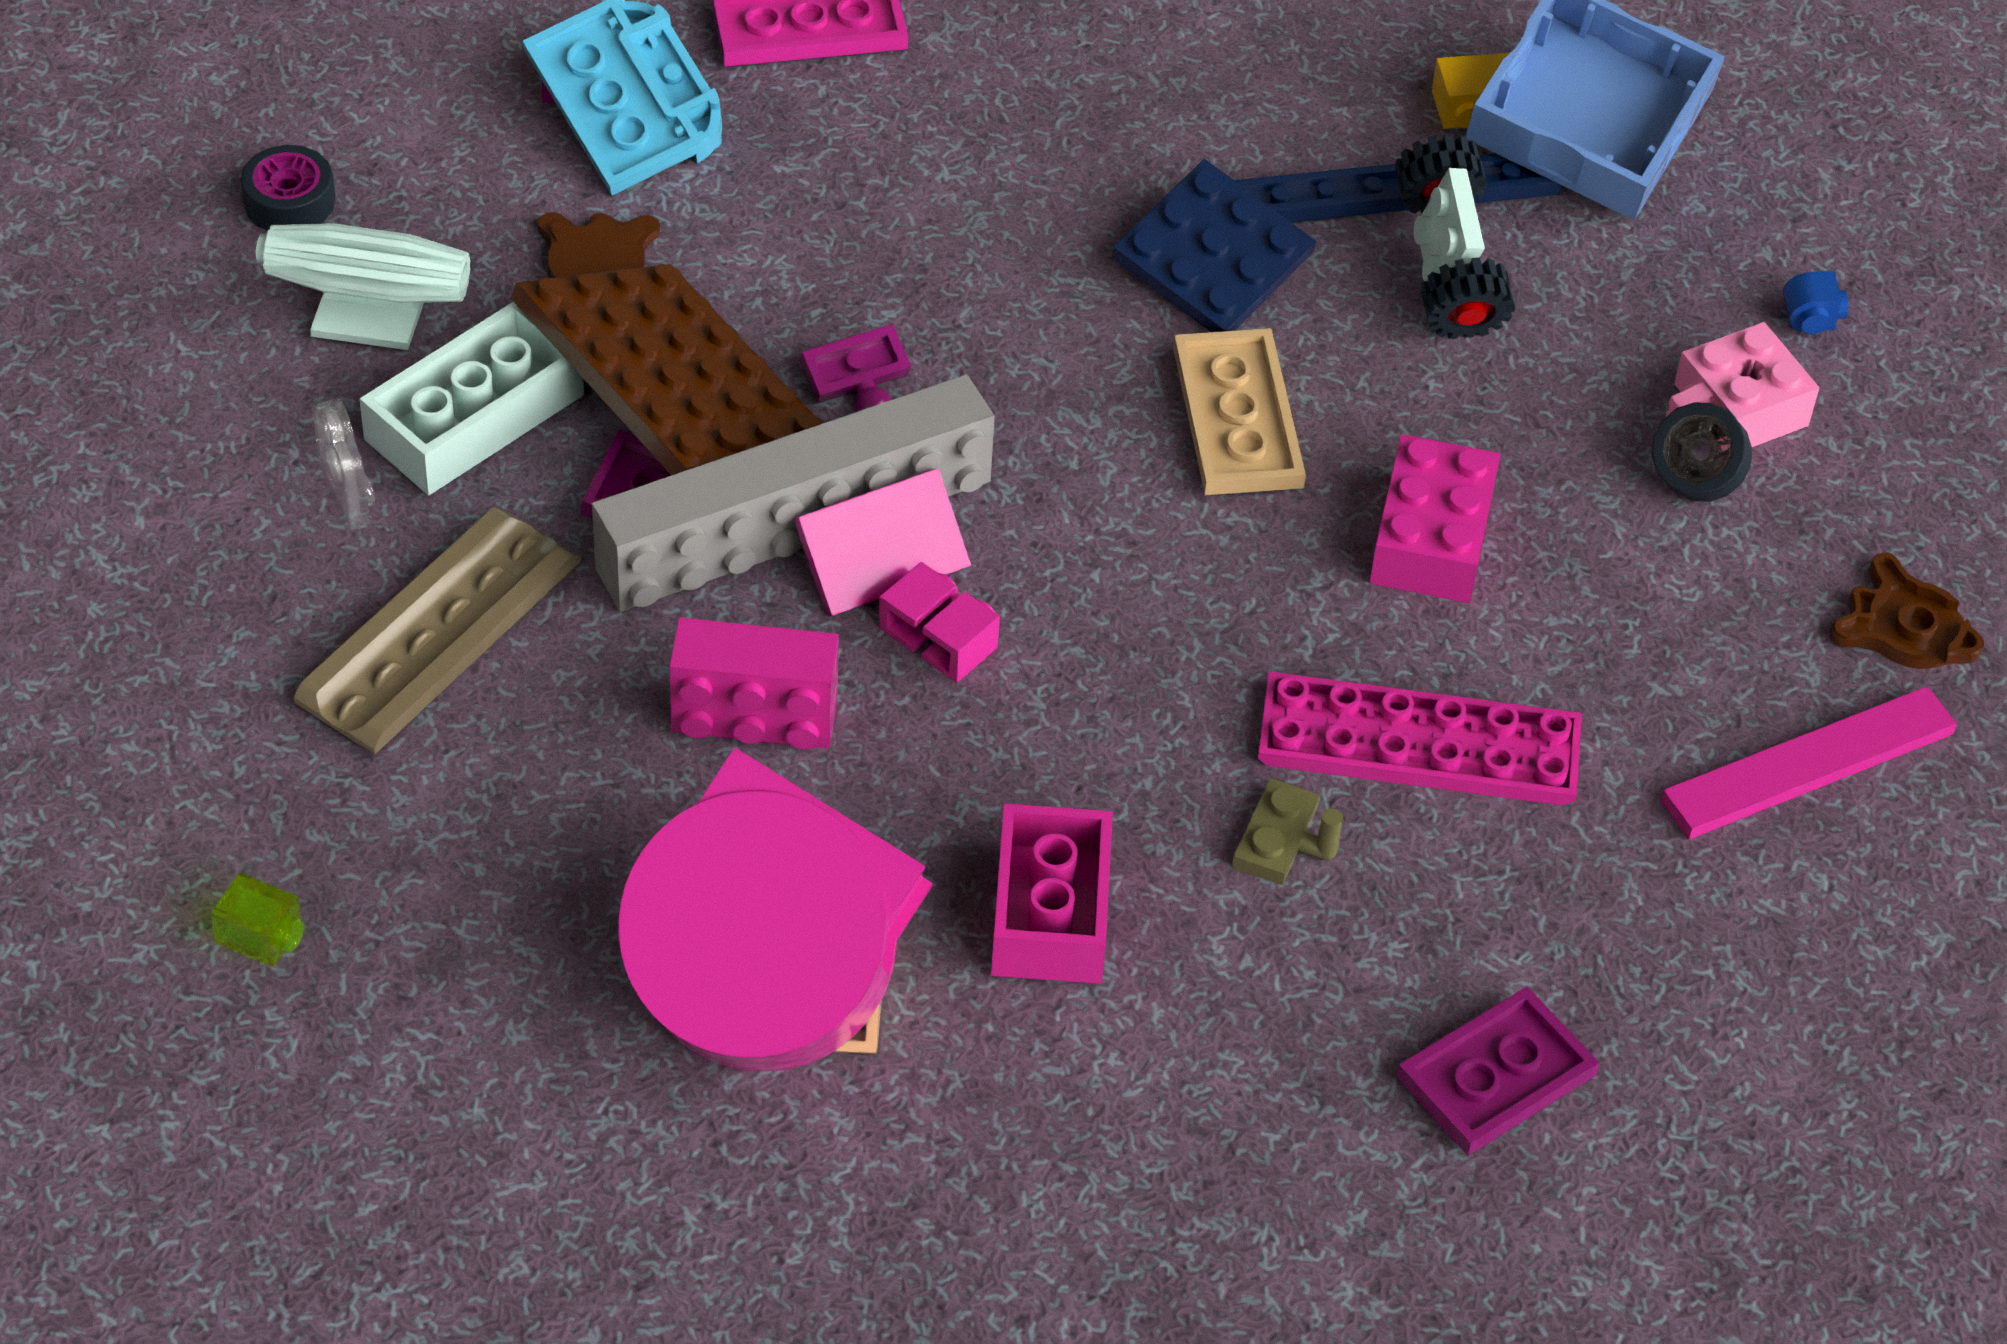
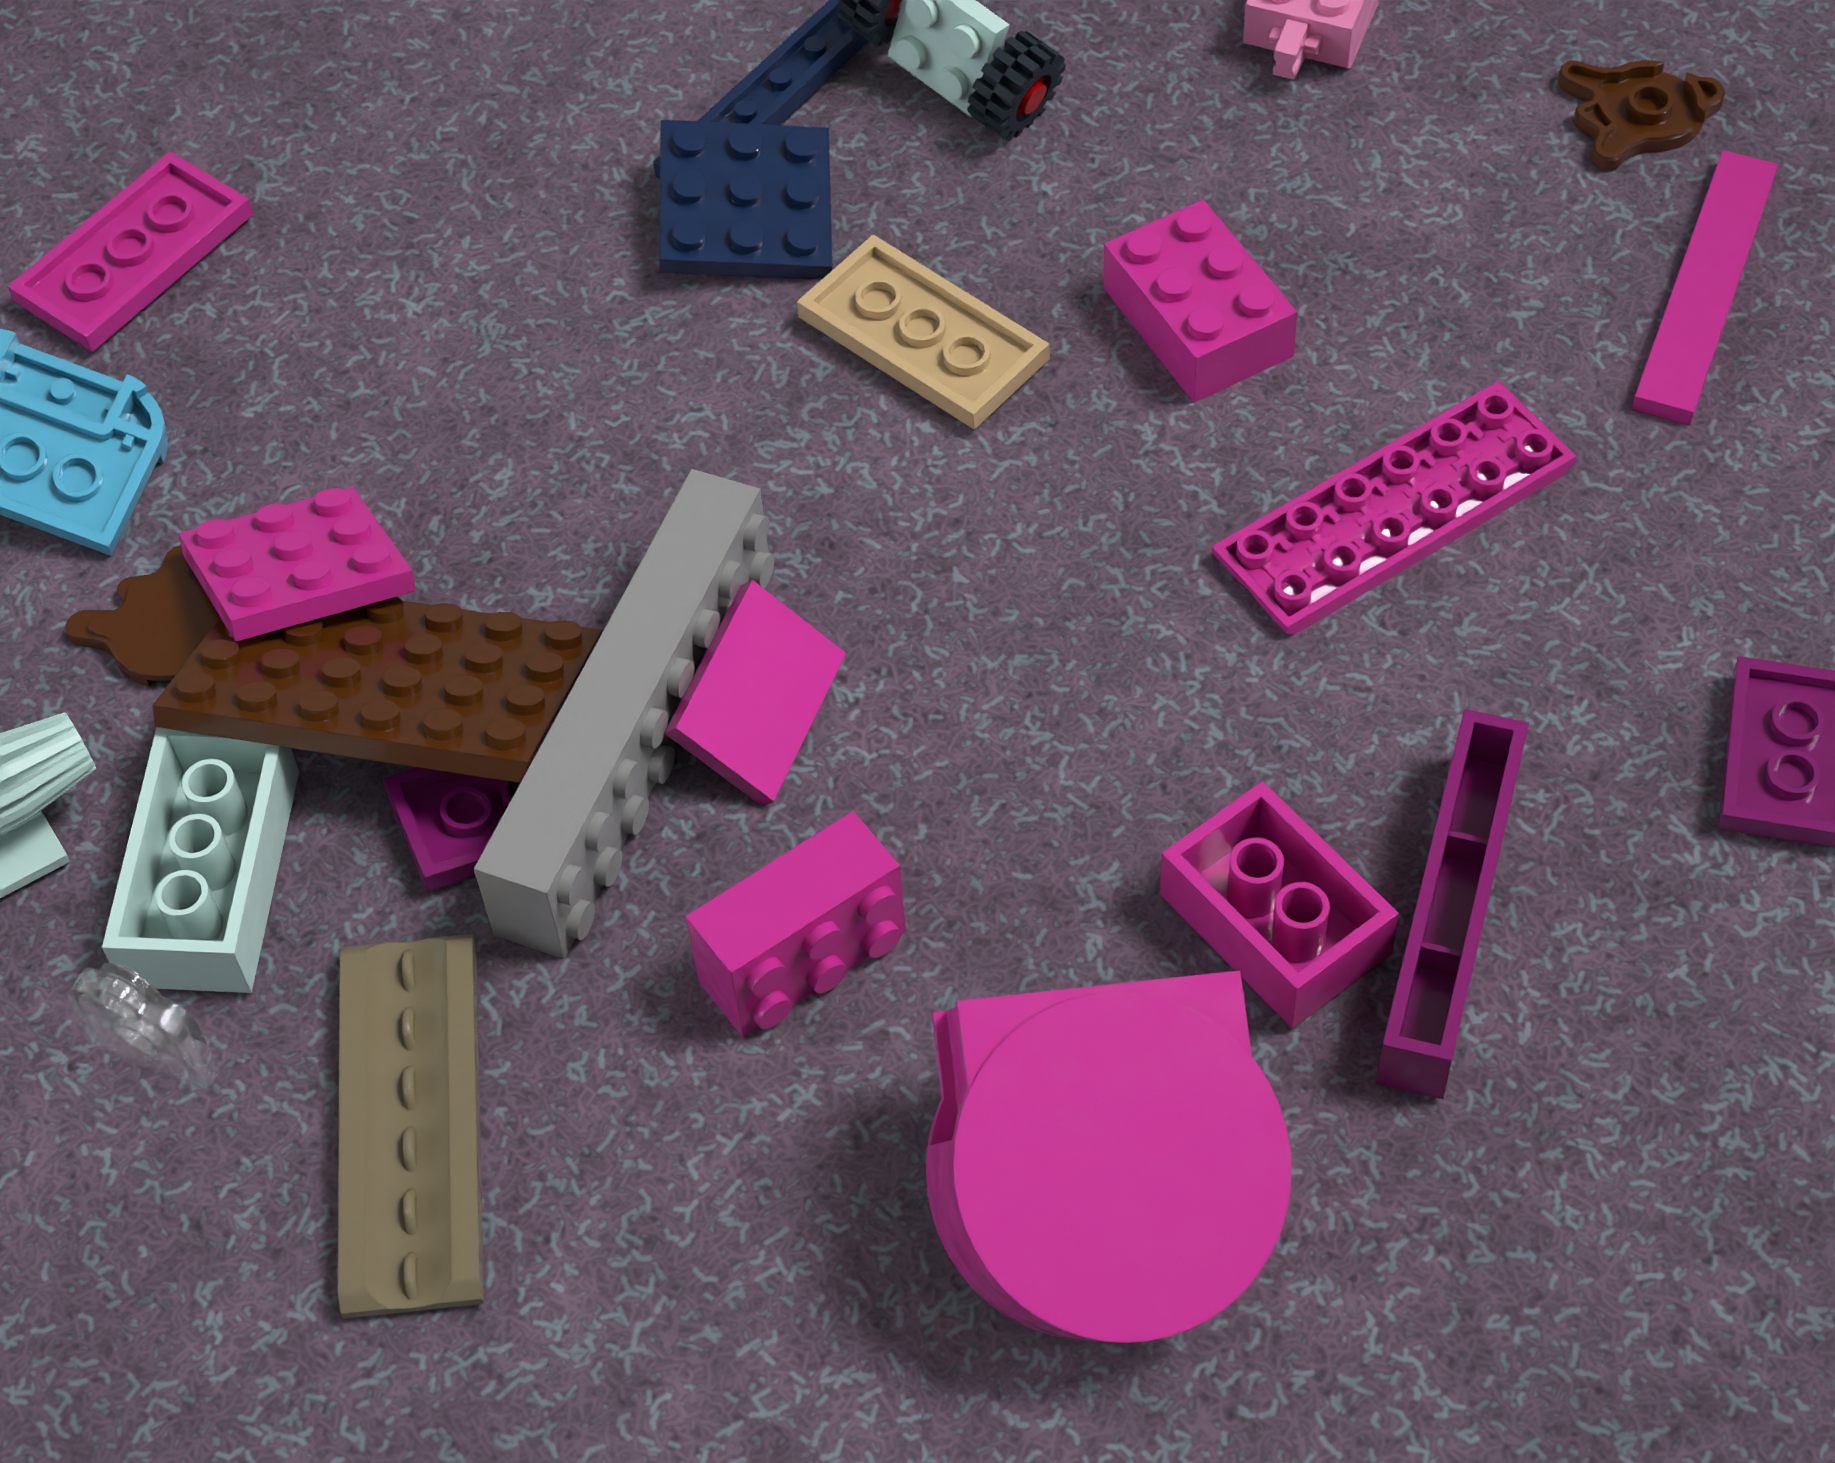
camera: 35 degrees left, 5 degrees up
magenta plate [799,324,911,412] -> none
dark pink piece [879,561,1000,683] -> none
olive plate [1232,778,1343,885] -> none
wheel [1651,402,1753,502] -> none
none -> dark pink plate [178,487,416,642]
none -> magenta brick [1376,709,1529,1099]

